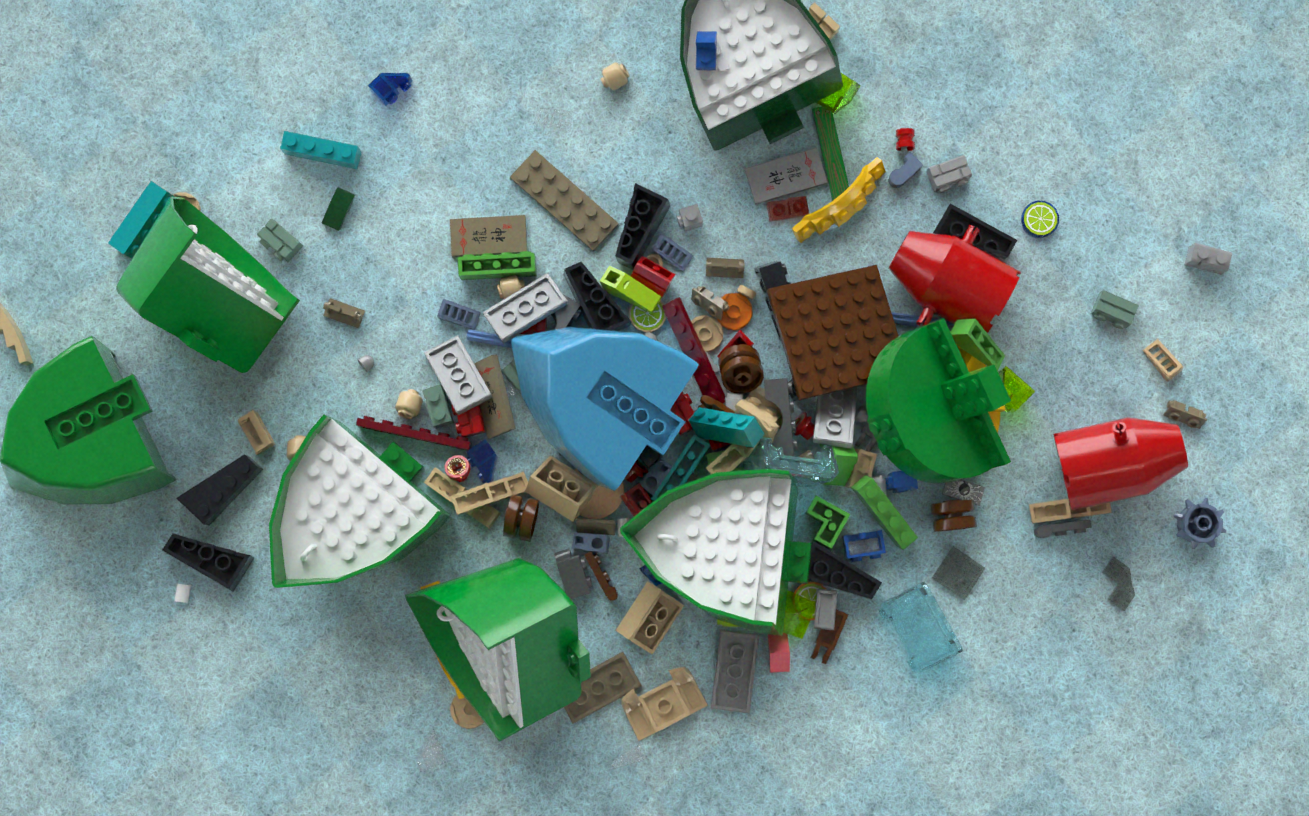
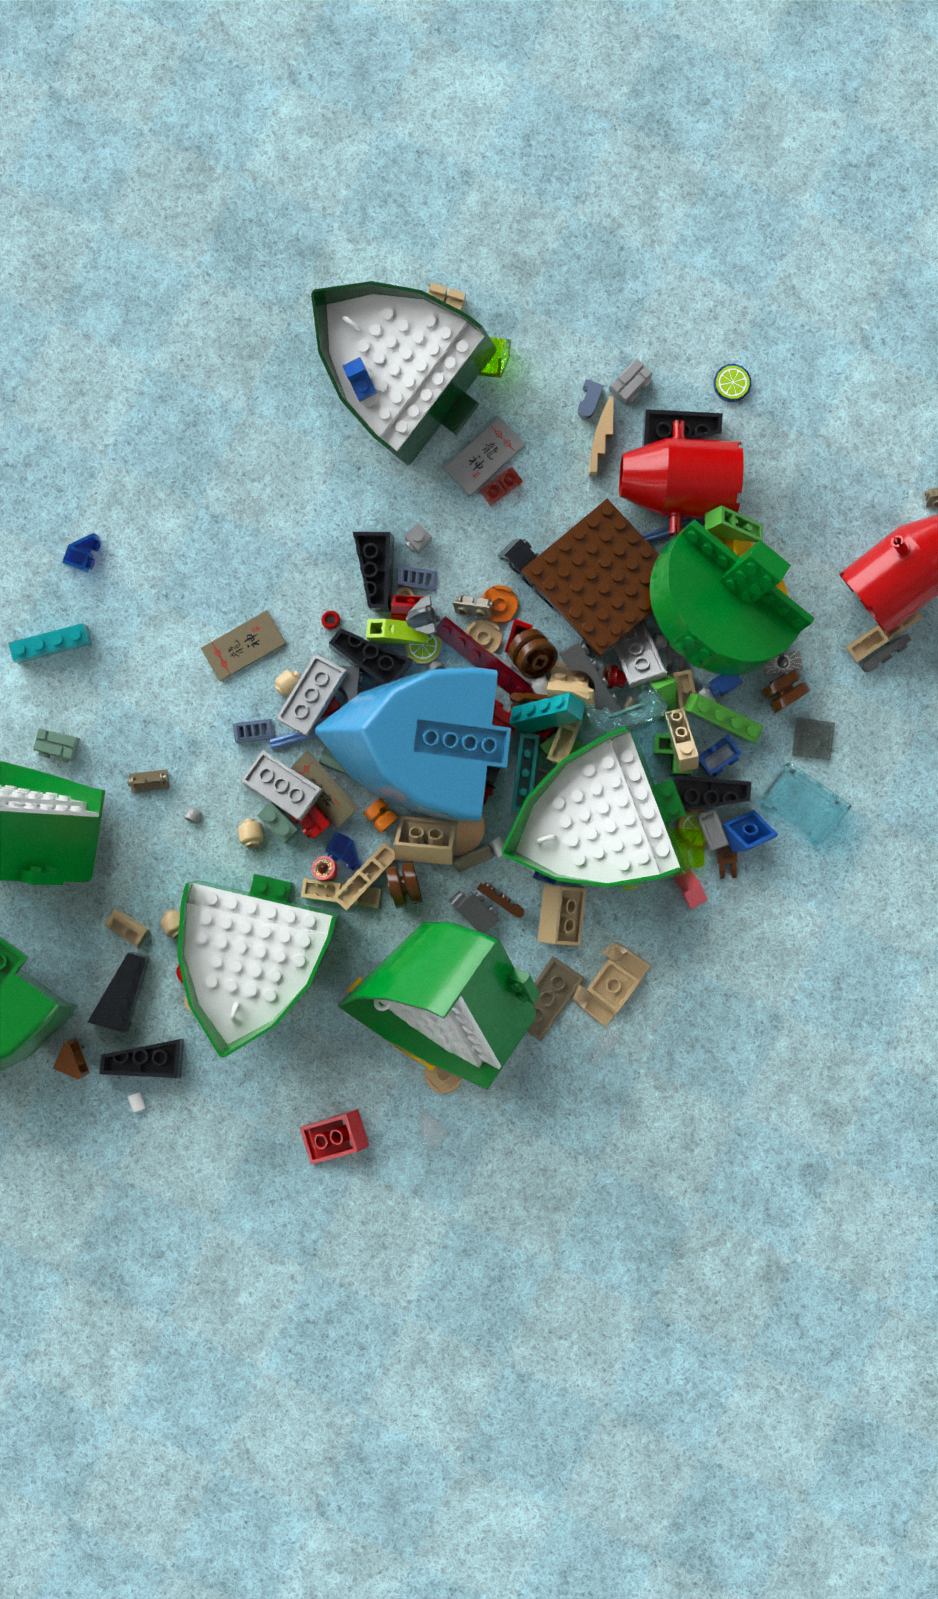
camera: 25 degrees left, 5 degrees up
dark green slope [322,187,356,231] -> none
dark red plate [356,416,472,451] -> none
bright green brick [458,251,537,280] -> none
dark tan plate [510,150,619,252] -> none
sand blue leg [572,533,610,554] -> none
tan head [601,62,630,90] -> none
red brick [620,483,653,516] -> none
sand blue leg [640,459,672,497] -> none
dark tan hinge [706,257,745,278] -> none
light grey tile [711,630,759,714] -> none
tan tile [737,285,757,299] -> none
yellow piece [792,157,886,243] -> none
green tile [812,105,849,201] -> none
red wheel [896,128,915,151] -> none
clear neon green slope [998,366,1035,413] -> none
sand green brick [1091,290,1139,329] -> none
tan slope [1142,339,1183,382] -> none
light grey brick [1184,243,1232,275] -> none
none -> dark orange slope [53,1038,90,1079]
none -> red slope [299,1109,369,1165]
none -> red plate [321,611,340,630]
none -> orange wheel [363,798,399,834]
none -> dark grey brick [406,596,441,635]
none -> tan slope [589,396,614,476]
none -> tan slope [664,708,699,772]
none -> blue slope [723,810,778,852]

